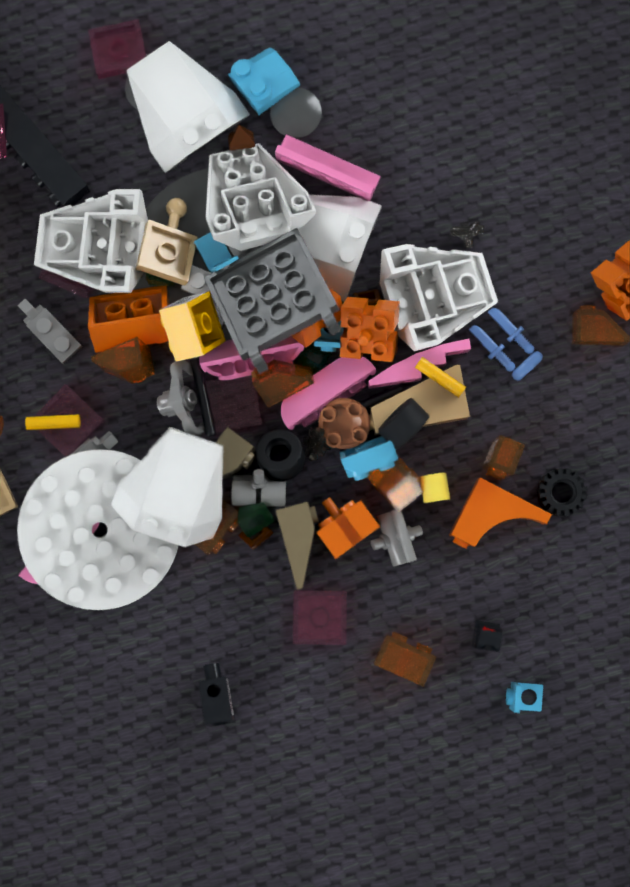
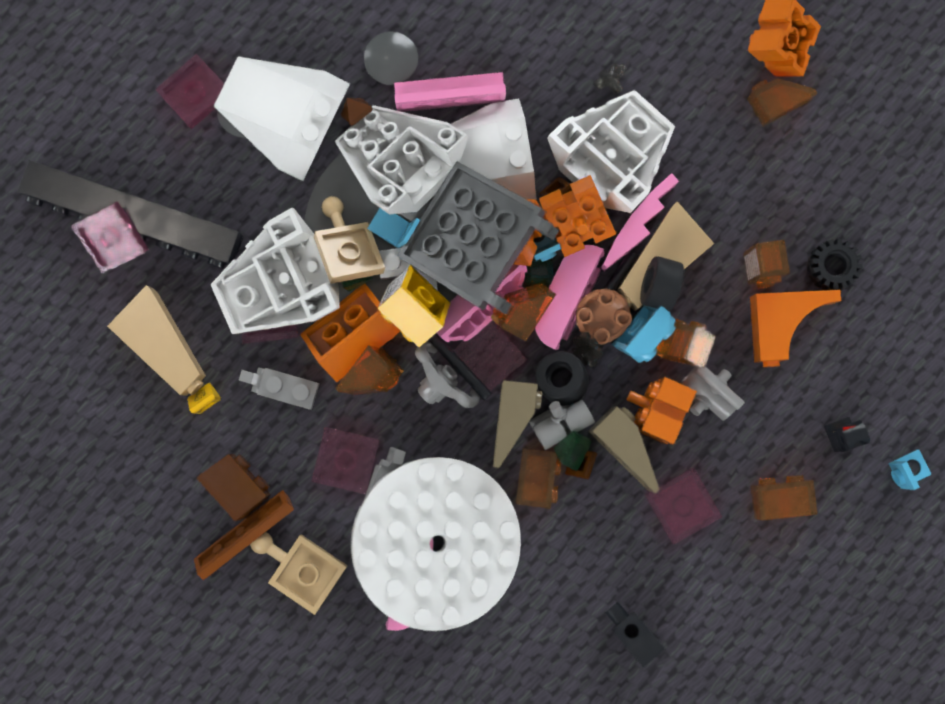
camera: 30 degrees left, 0 degrees up
yellow piece [25,414,81,430] -> none
white wedge [111,428,223,547] -> none
medium azure slope [228,48,300,115] -> none
yellow piece [415,357,466,398] -> none
light yellow panel [420,473,450,503] -> none
medium blue piece [468,308,543,380] -> none

